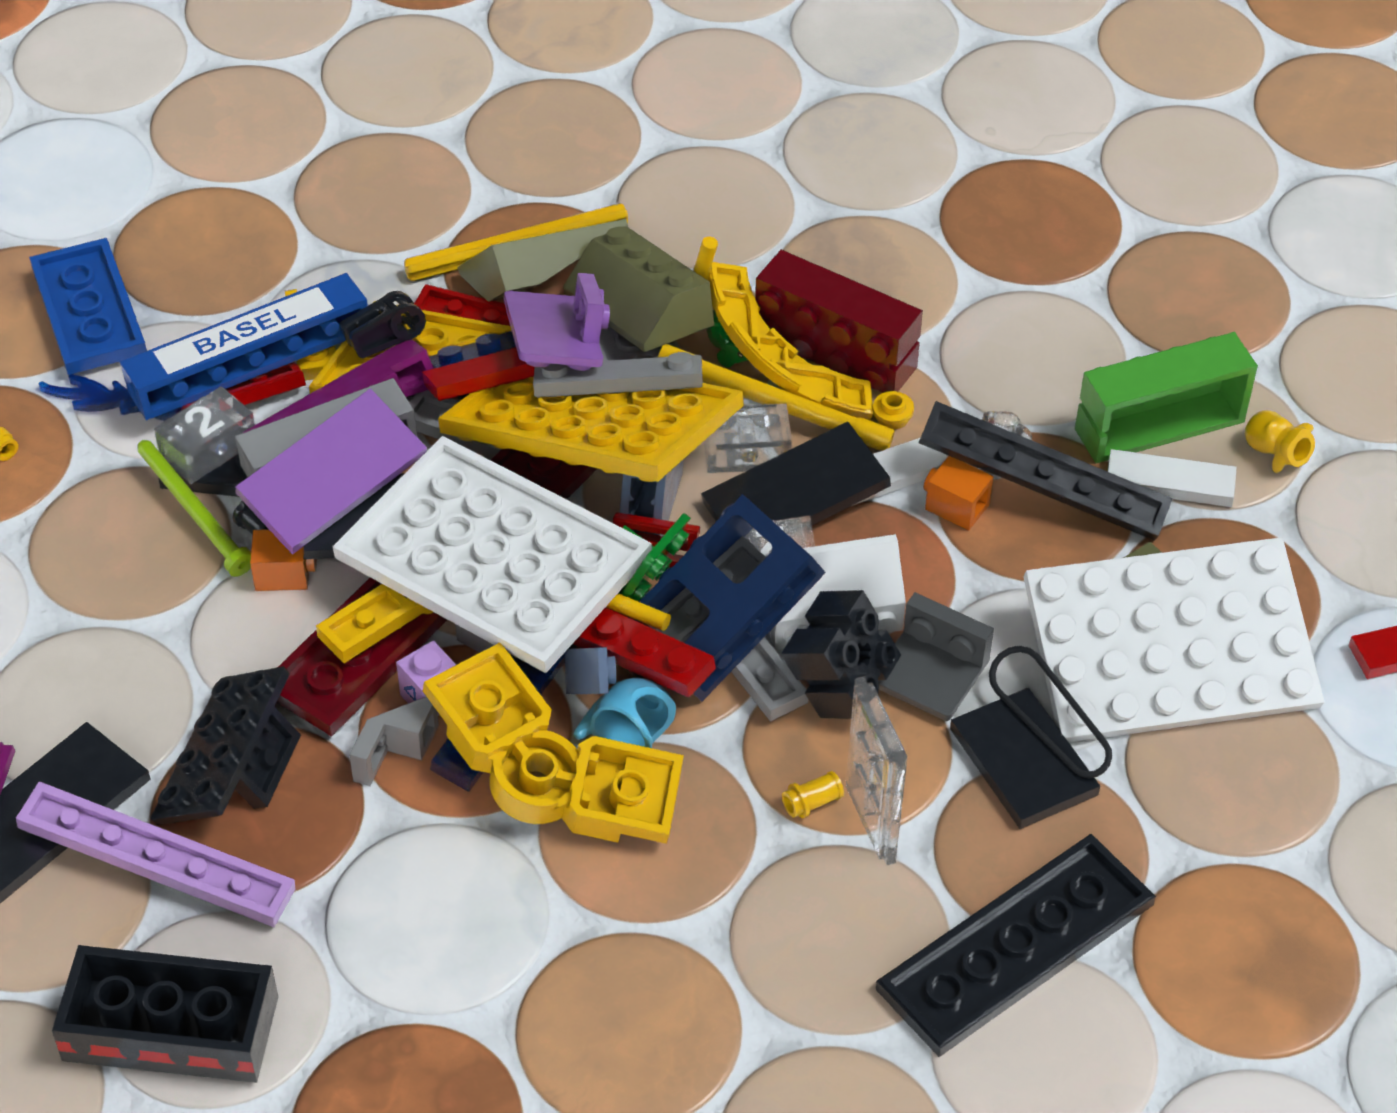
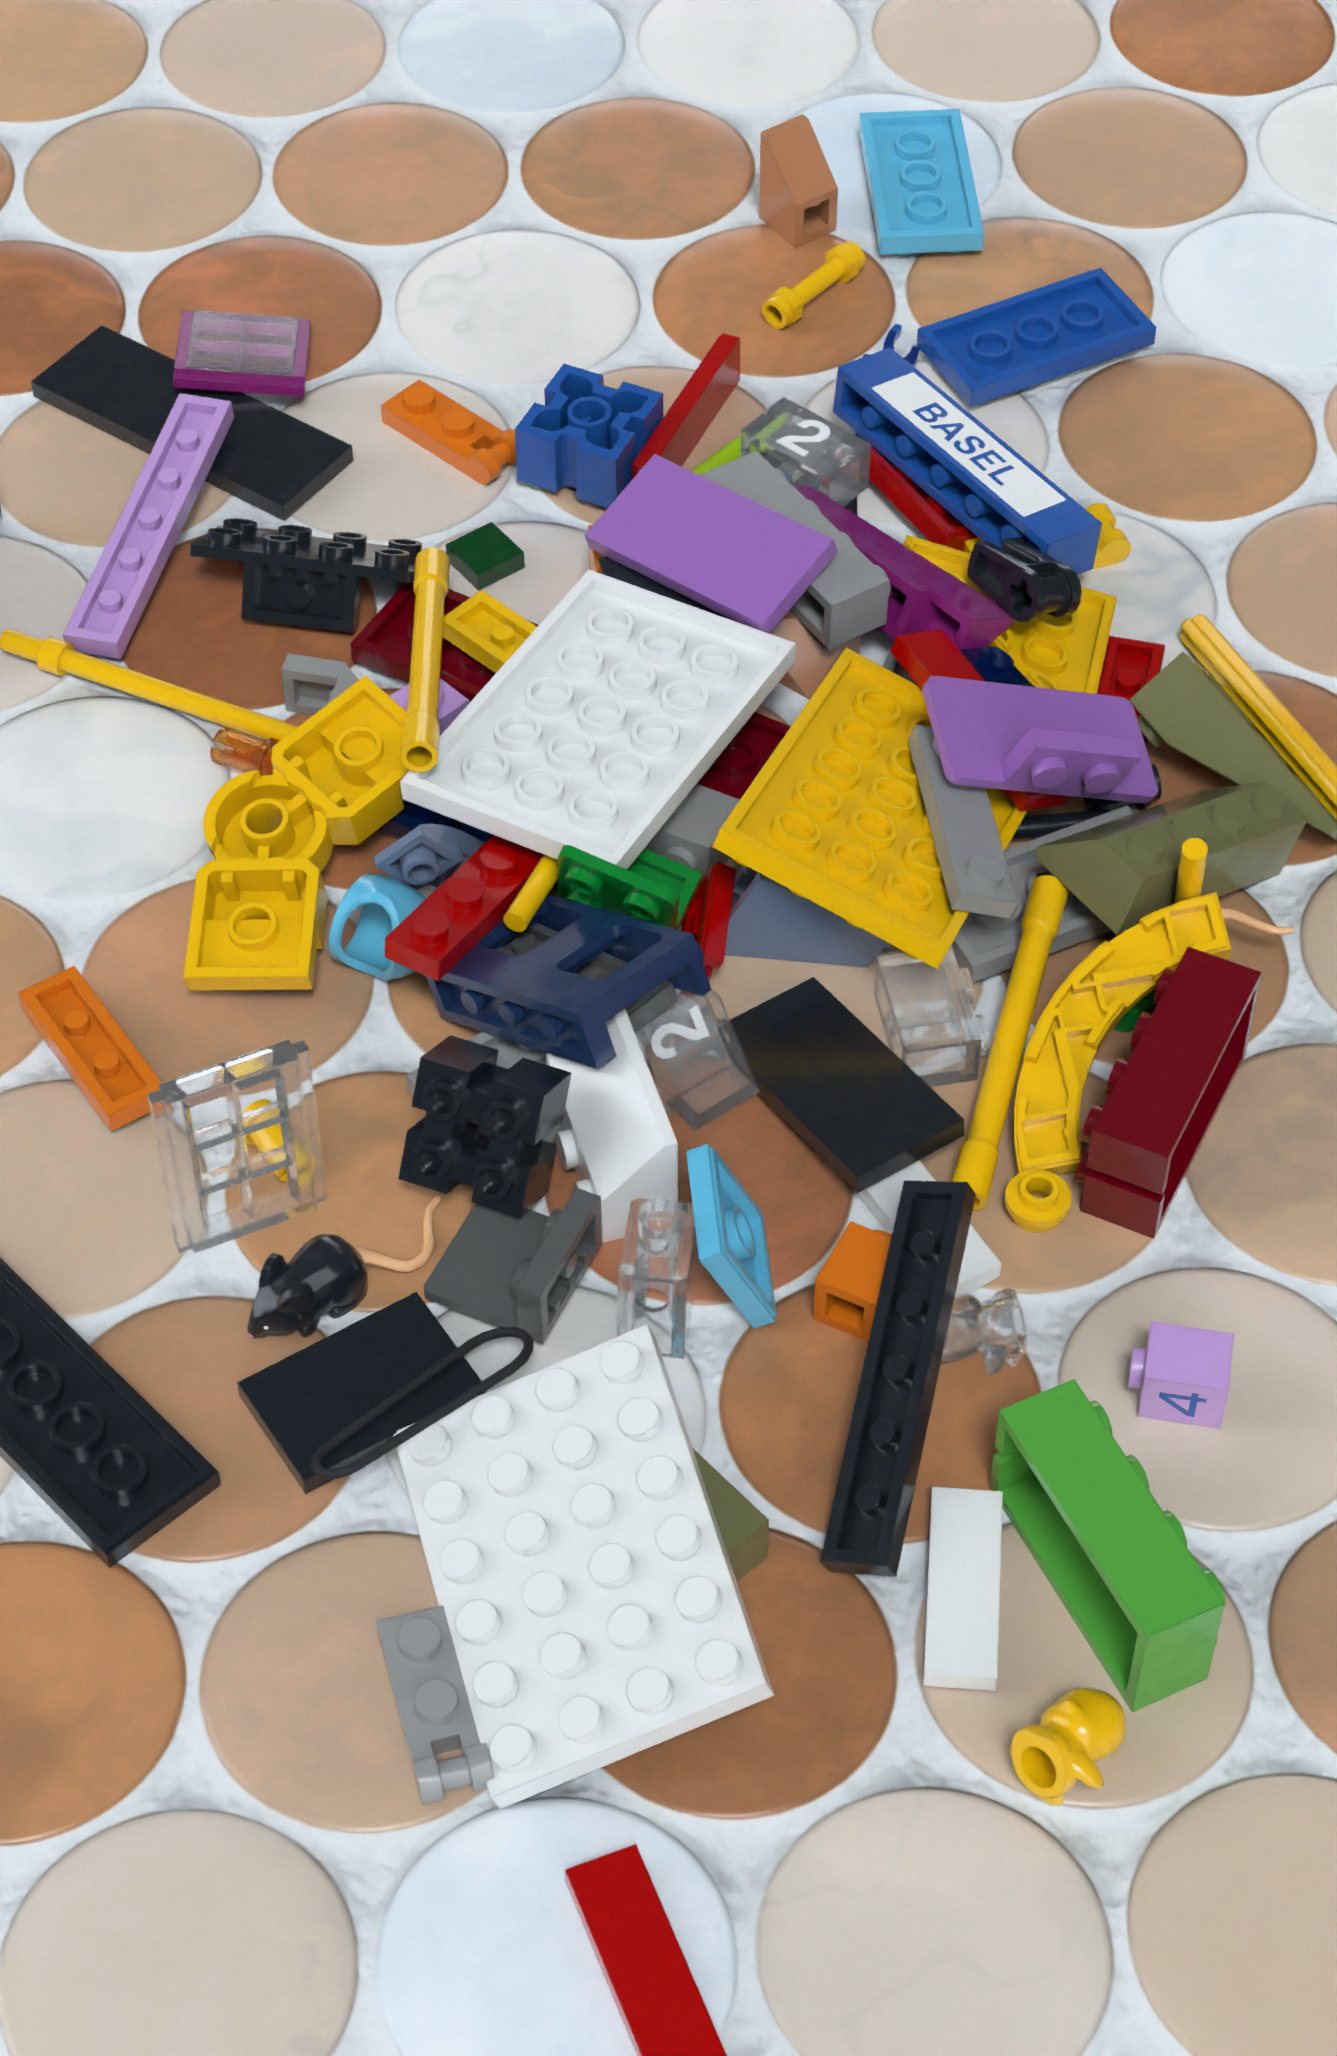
camera: 85 degrees right, 0 degrees up
none -> yellow bar [0,628,299,744]
none -> orange plate [18,966,168,1132]
none -> clear orange pin [210,726,280,776]
none -> black animal [247,1195,441,1338]
none -> light grey plate [376,1605,494,1805]
none -> orange plate [381,379,516,485]
none -> yellow piece [401,547,450,772]
none -> dark green tile [446,522,525,590]
none -> blue brick [515,364,663,508]
none -> clear torso [617,1197,700,1359]
none -> red tile [632,333,740,479]
none -> medium azure tile [686,1144,777,1329]
none -> lavender brick [1128,1321,1234,1429]

